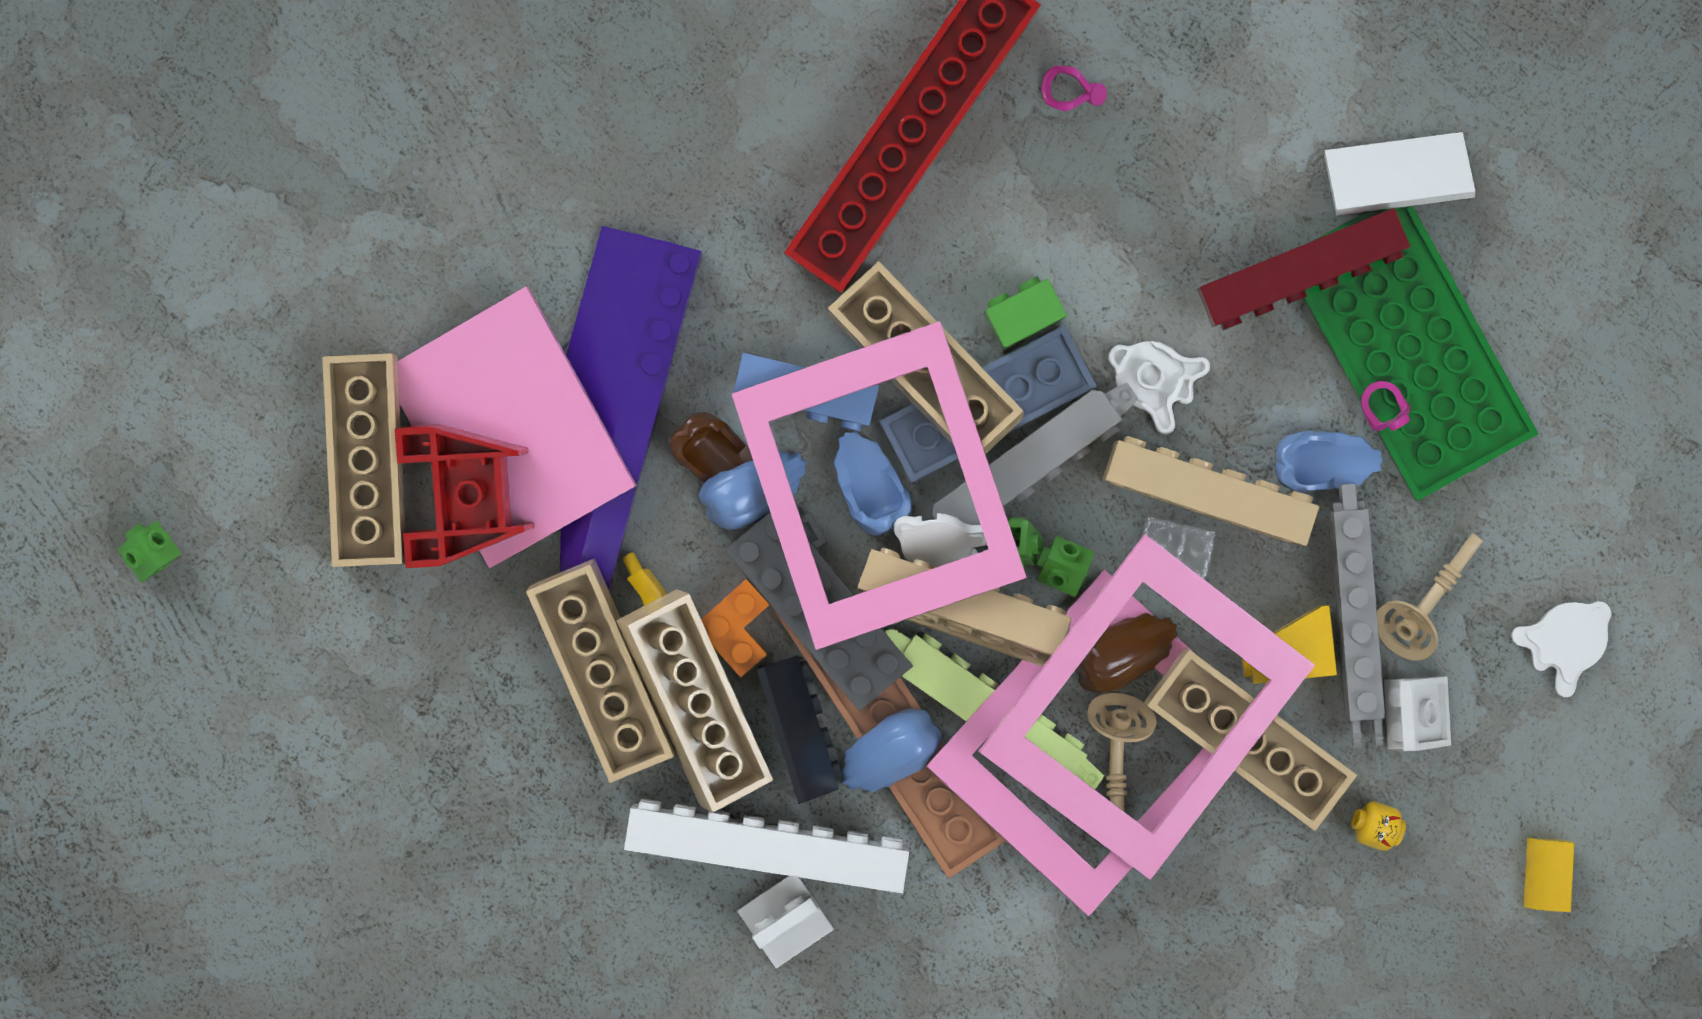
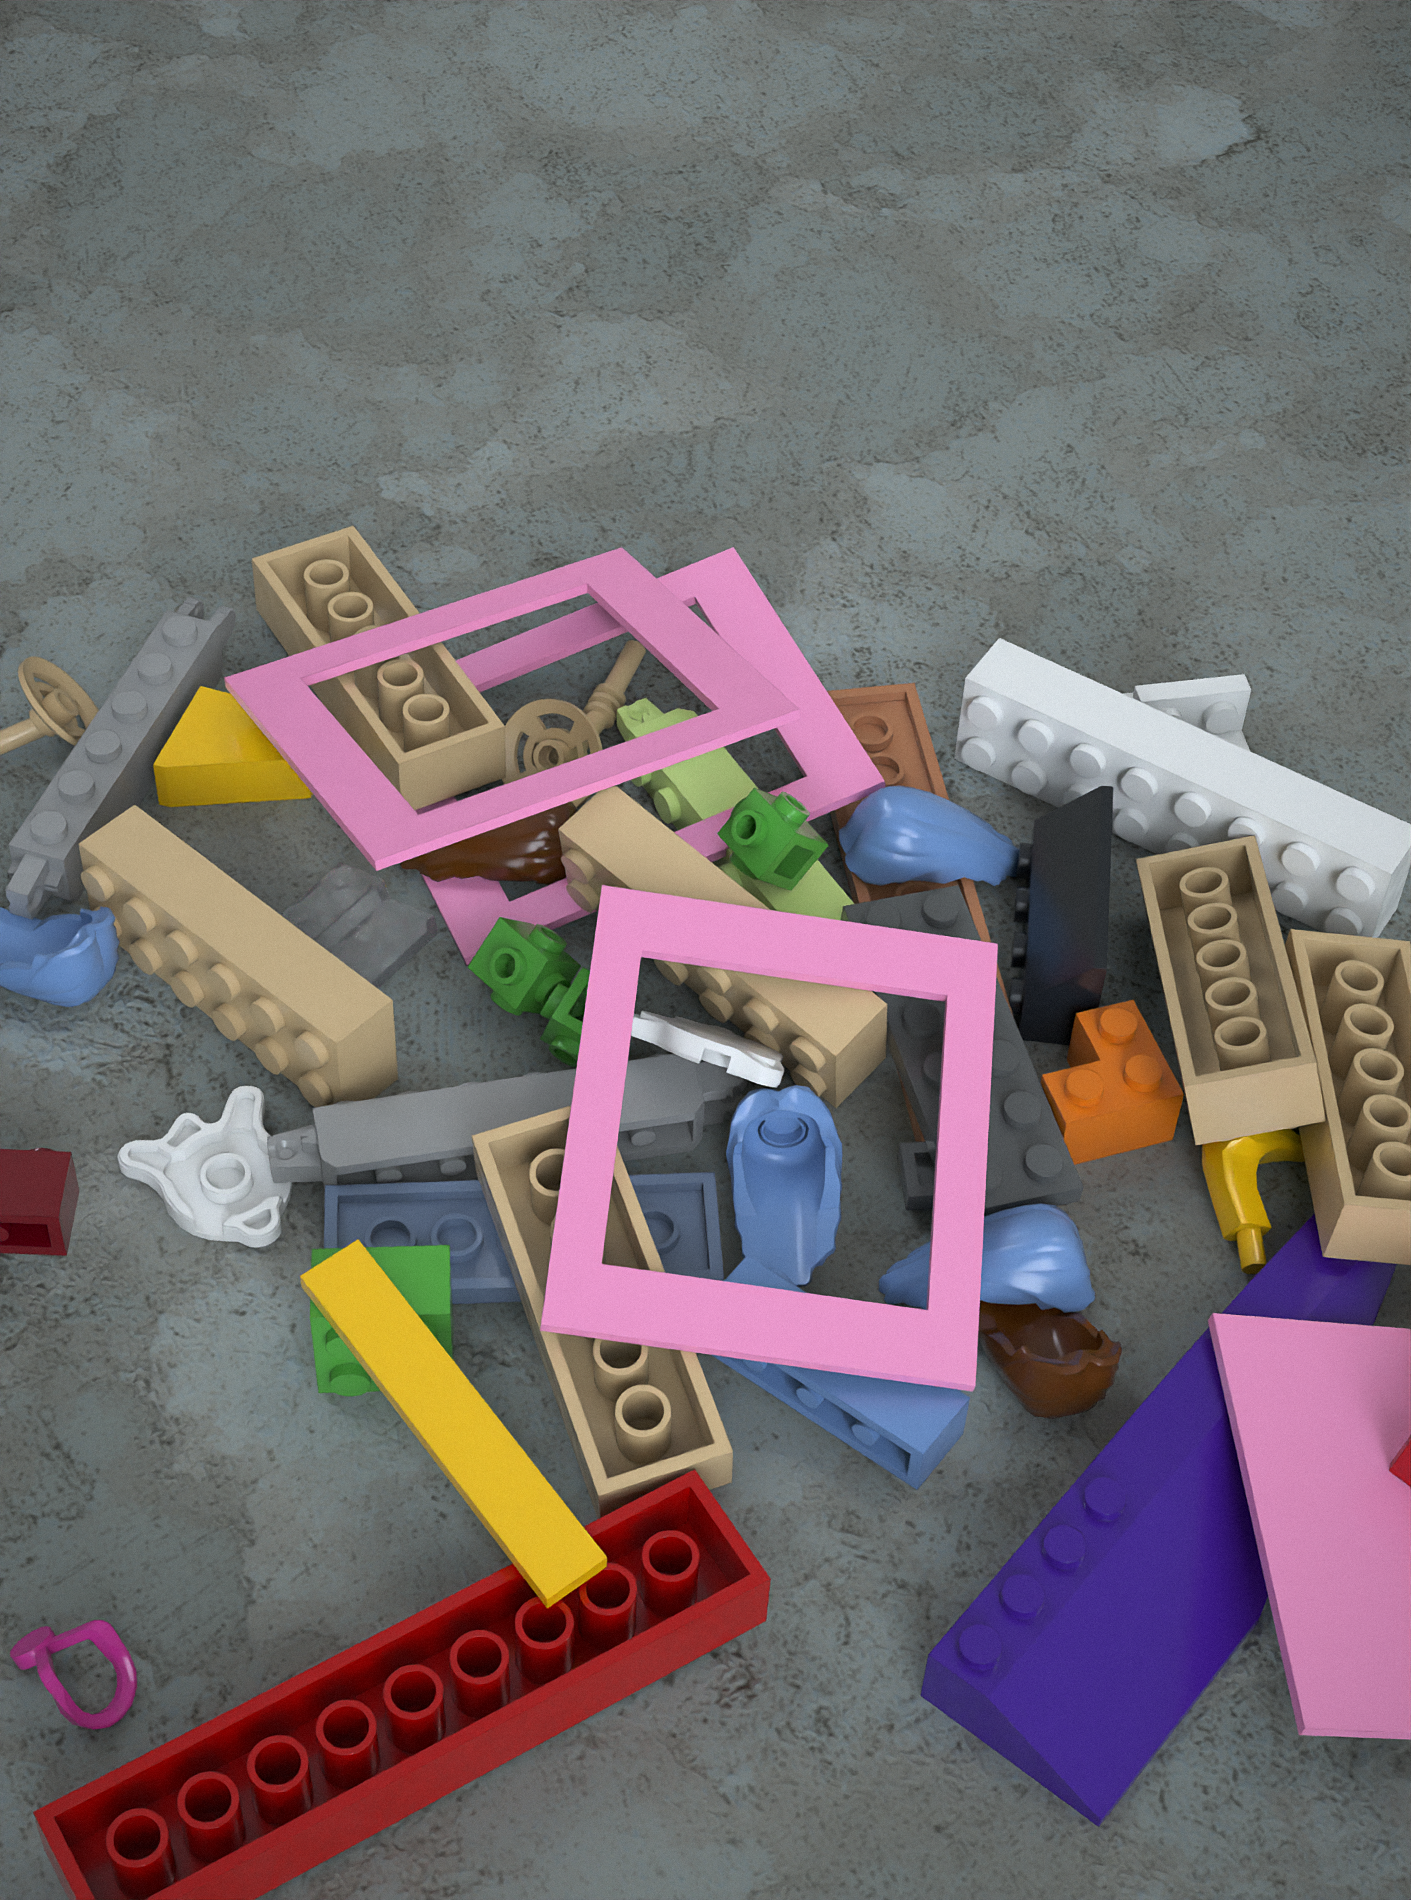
camera: 160 degrees left, 40 degrees down
yellow head [1351,801,1406,851] -> none
white bracket [1384,676,1451,751] -> none
yellow brick [1523,838,1575,912] -> none
none -> yellow tile [300,1239,607,1609]
none -> bright green brick [717,788,829,891]

